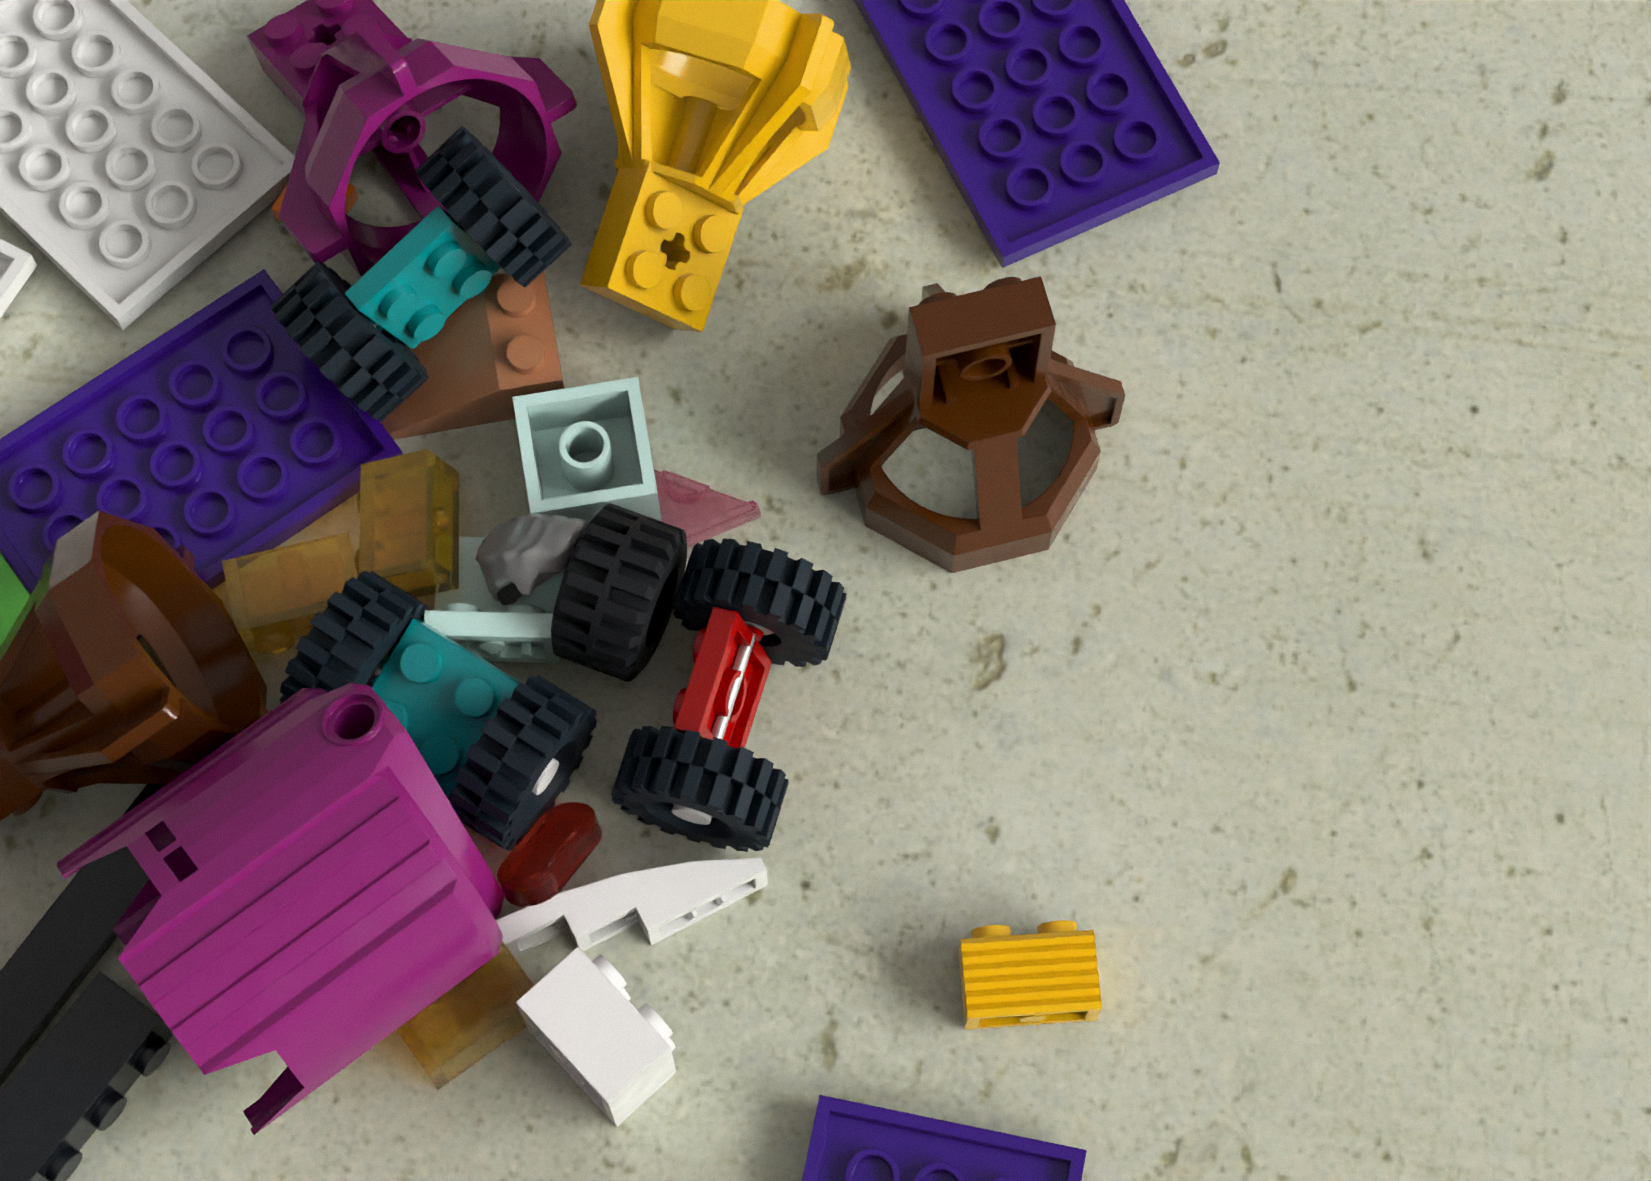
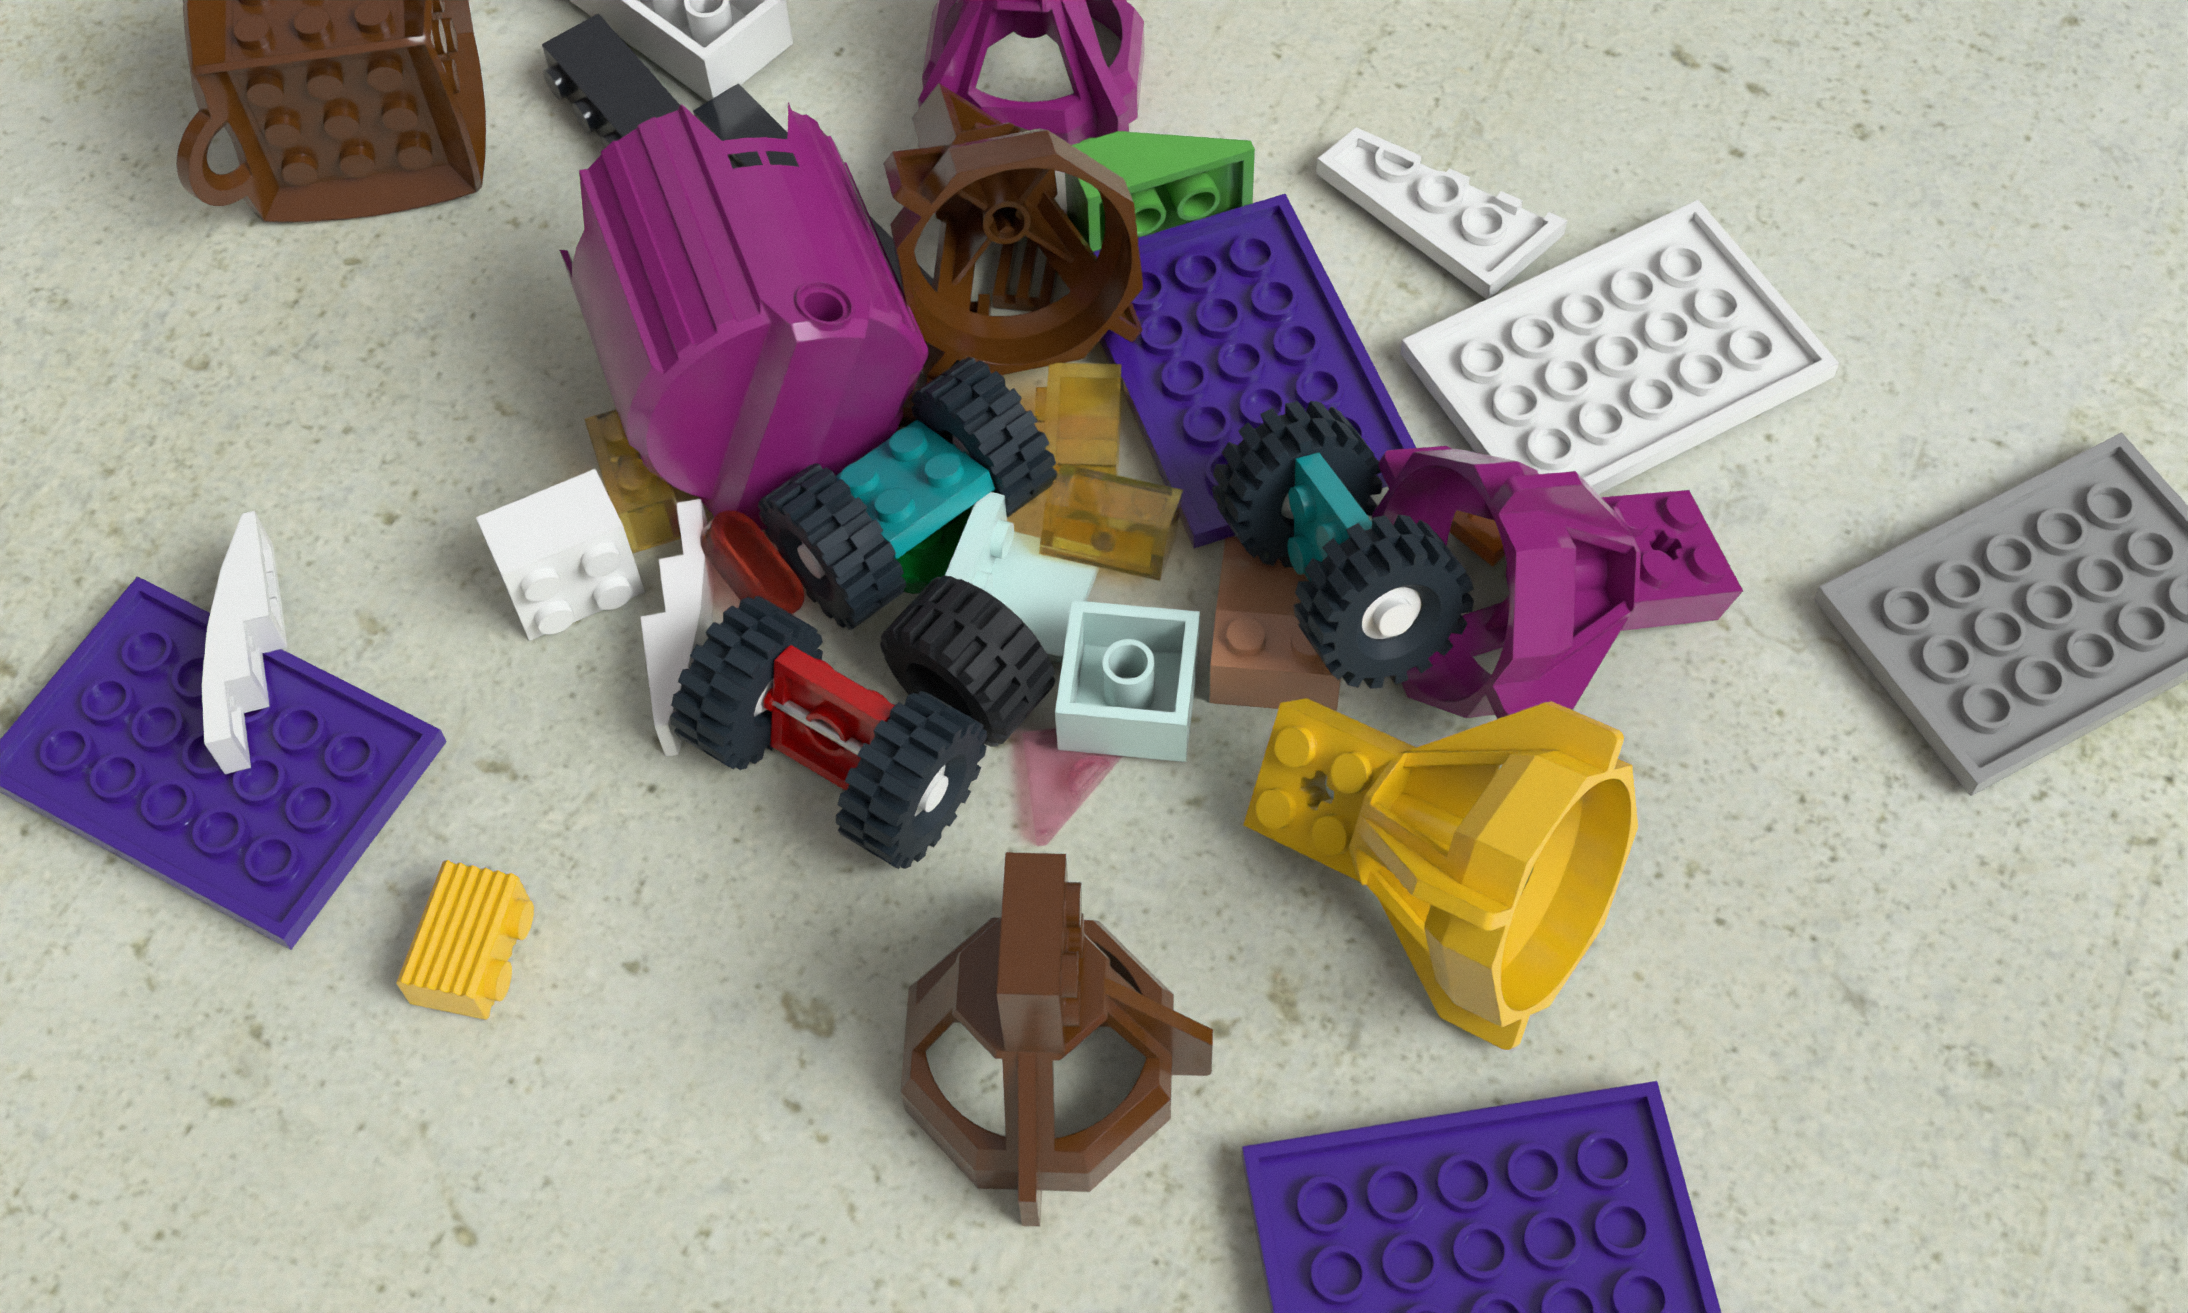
camera: 110 degrees right, 10 degrees down
light grey hair [475,513,589,606] -> none

